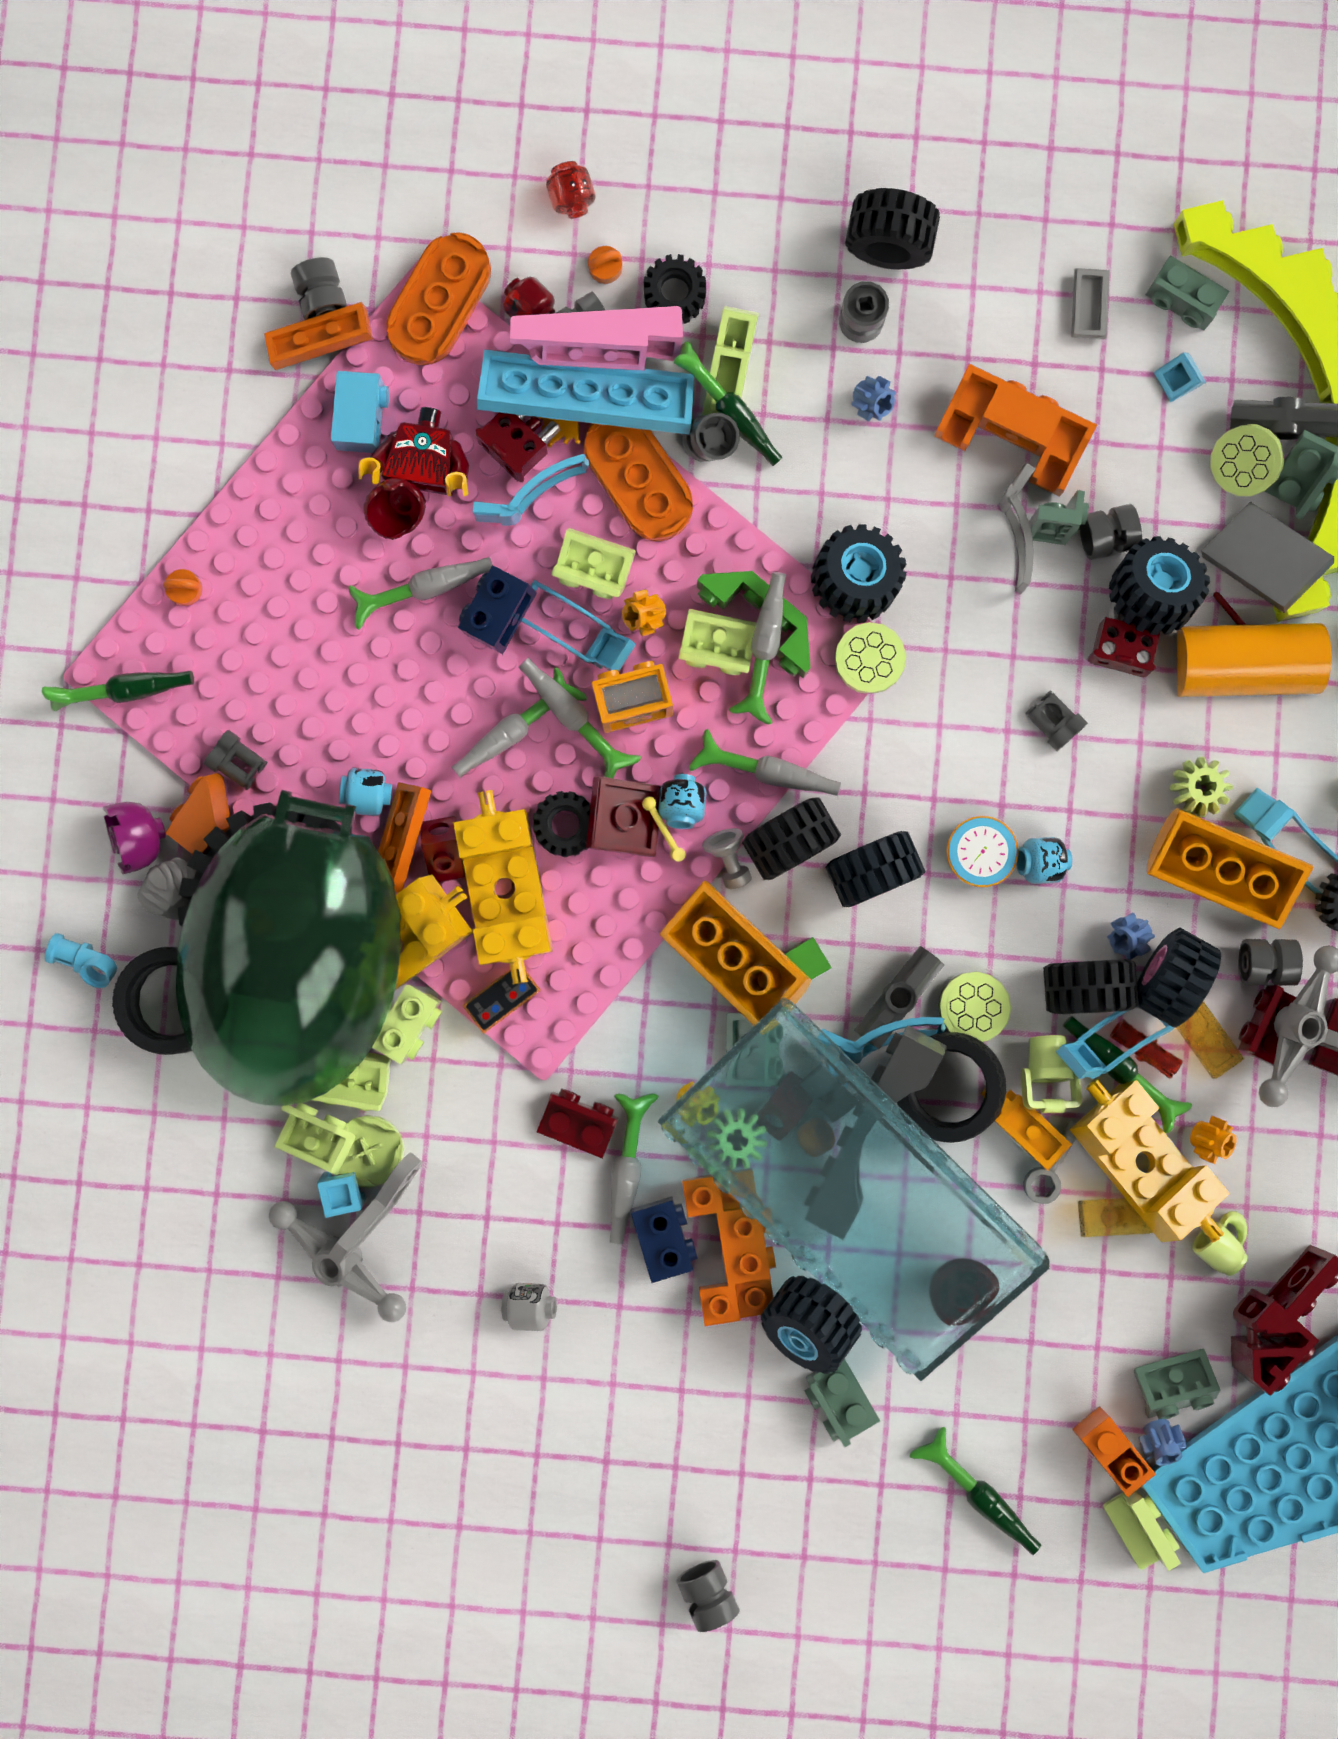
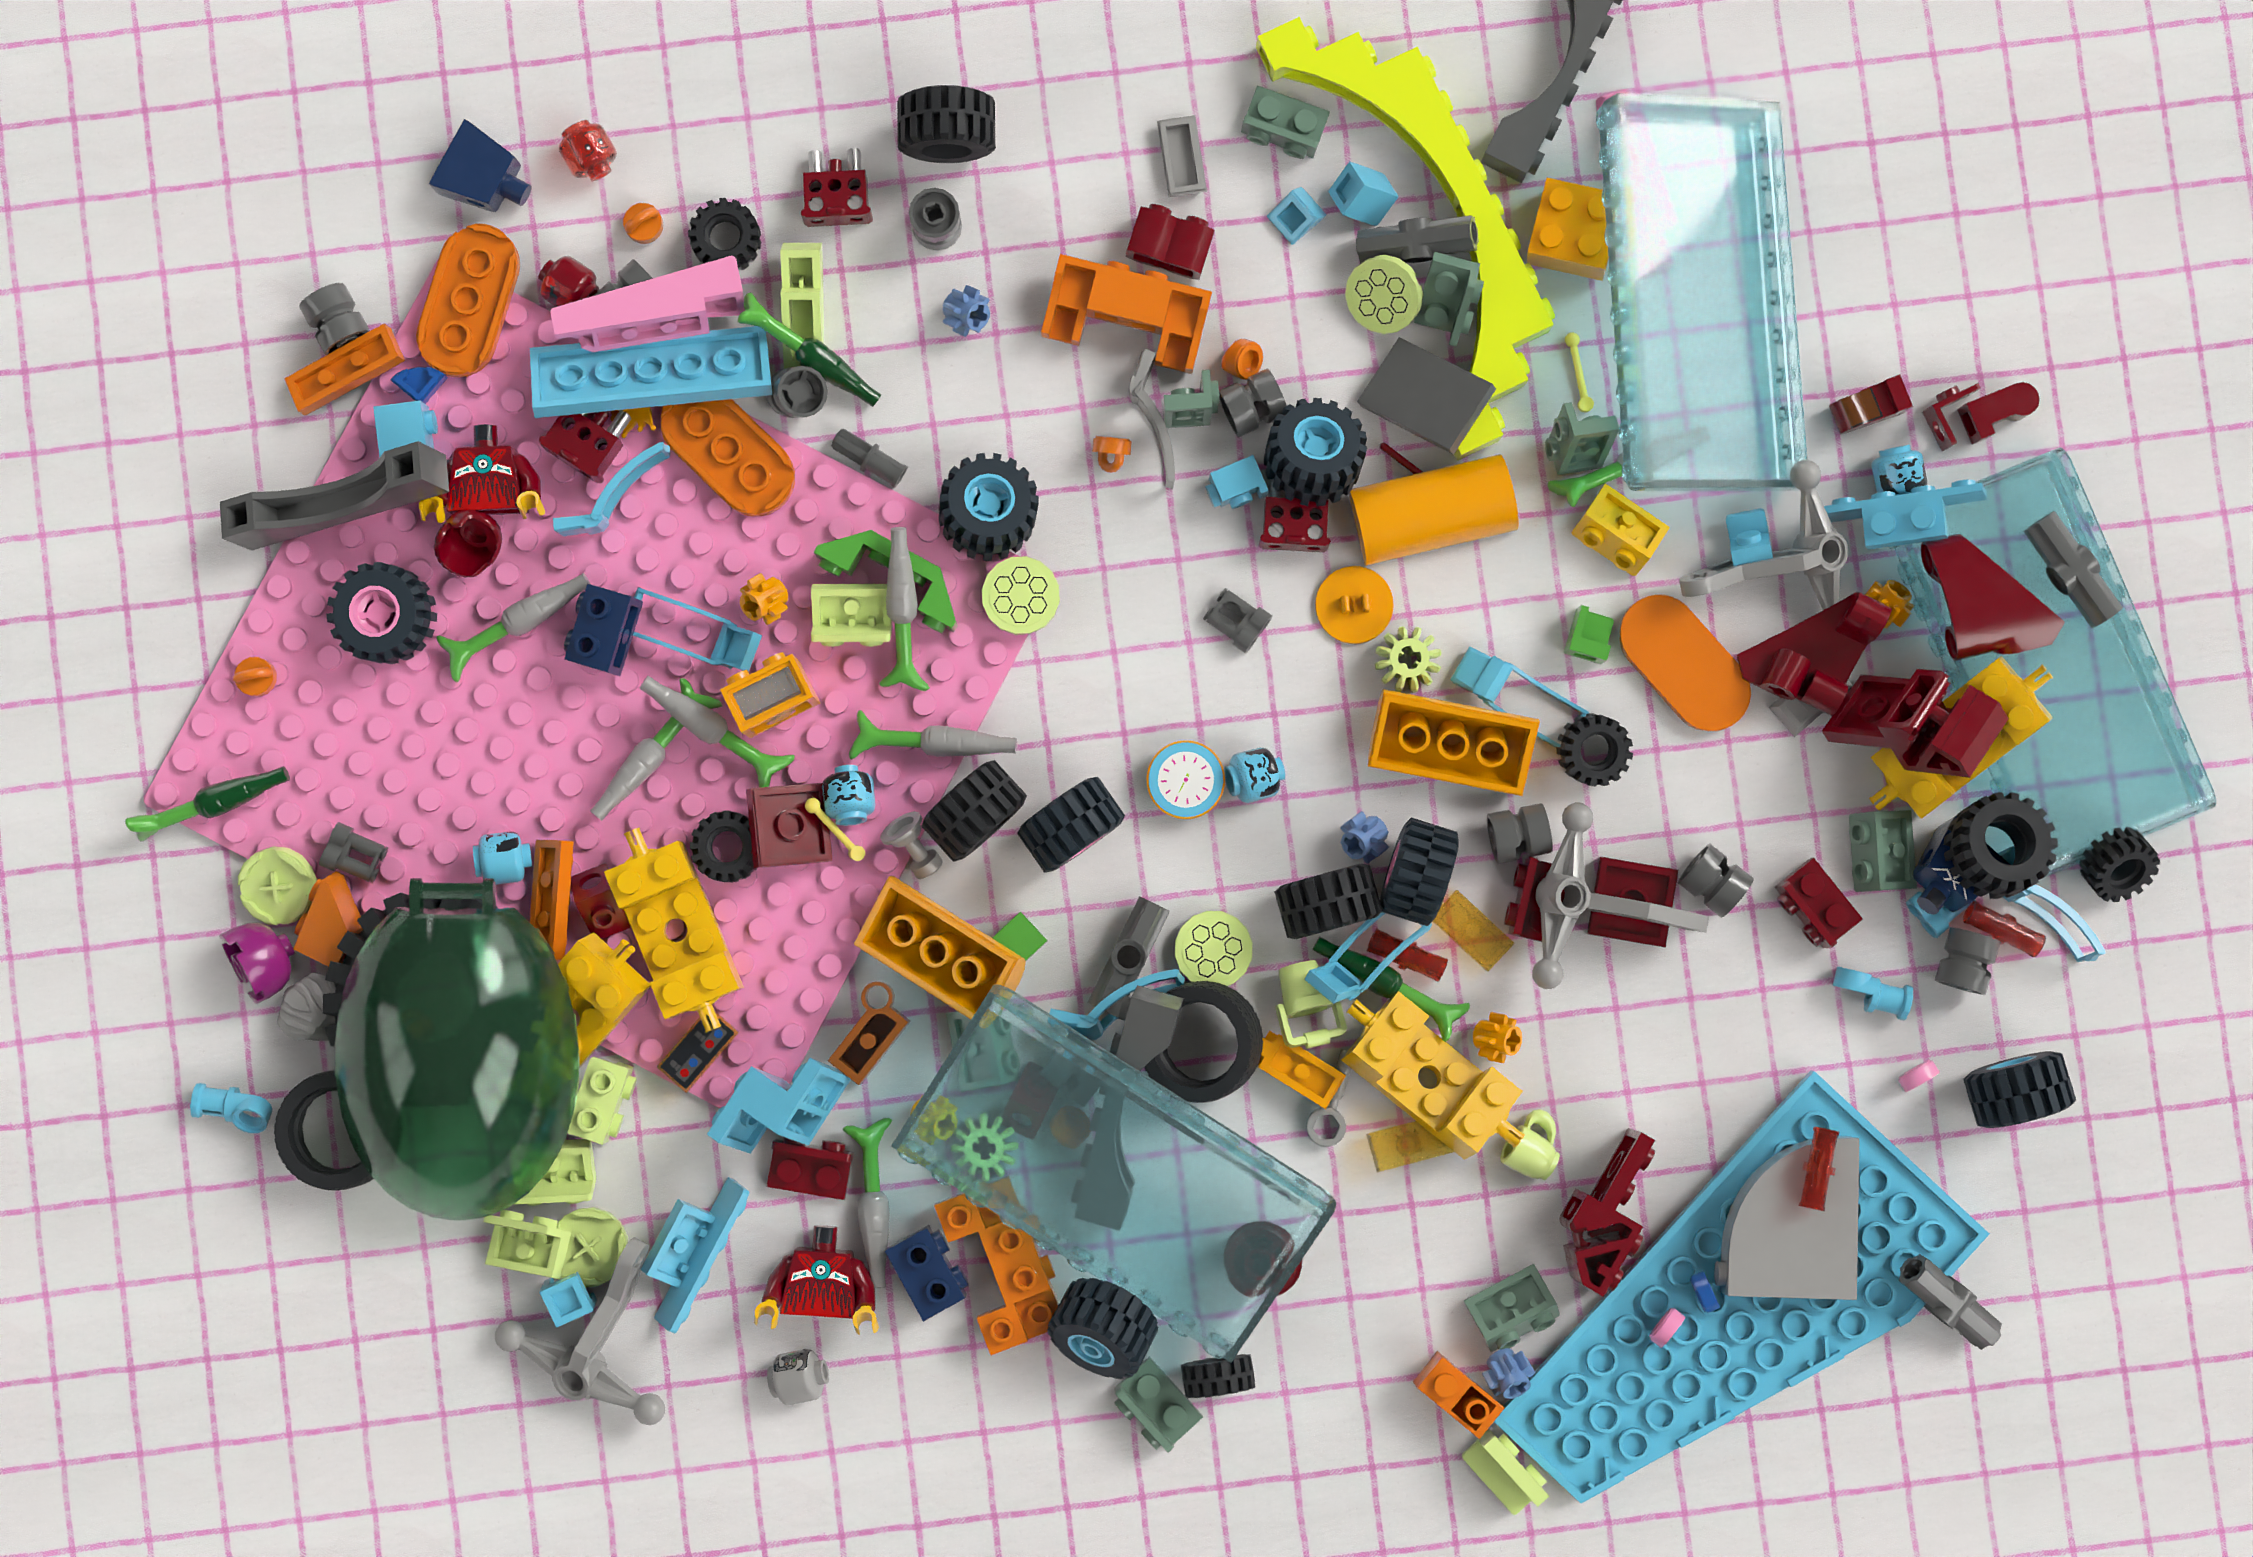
camera: 20 degrees left, 0 degrees up
yellowish green bracket [551,528,636,599] -> none
dark green piece [910,1427,1041,1555] -> none
none -> dark grey arch [220,441,449,551]
none -> yellowish green tile [238,846,317,925]
none -> black wheel [326,562,437,664]
none -> blue tile [390,367,448,404]
none -> dark blue torso [429,119,532,212]
none -> medium azure bracket [640,1177,750,1334]
none -> medium azure bracket [707,1058,851,1154]
none -> torso [754,1225,879,1335]
none -> dark red piece [801,148,873,227]
none -> dark orange hinge [827,981,911,1085]
none -> dark grey axle [831,429,908,488]
none -> orange tile [1092,436,1132,473]
none -> dark red brick [1125,204,1215,280]
none -> black tyre [1181,1354,1256,1398]
none -> medium azure brick [1205,455,1269,509]
none -> orange tile [1221,339,1263,380]
none -> light orange piece [1315,566,1394,644]
none -> medium azure panel [1328,161,1399,226]
none -> bright pink tile [1649,1308,1685,1348]

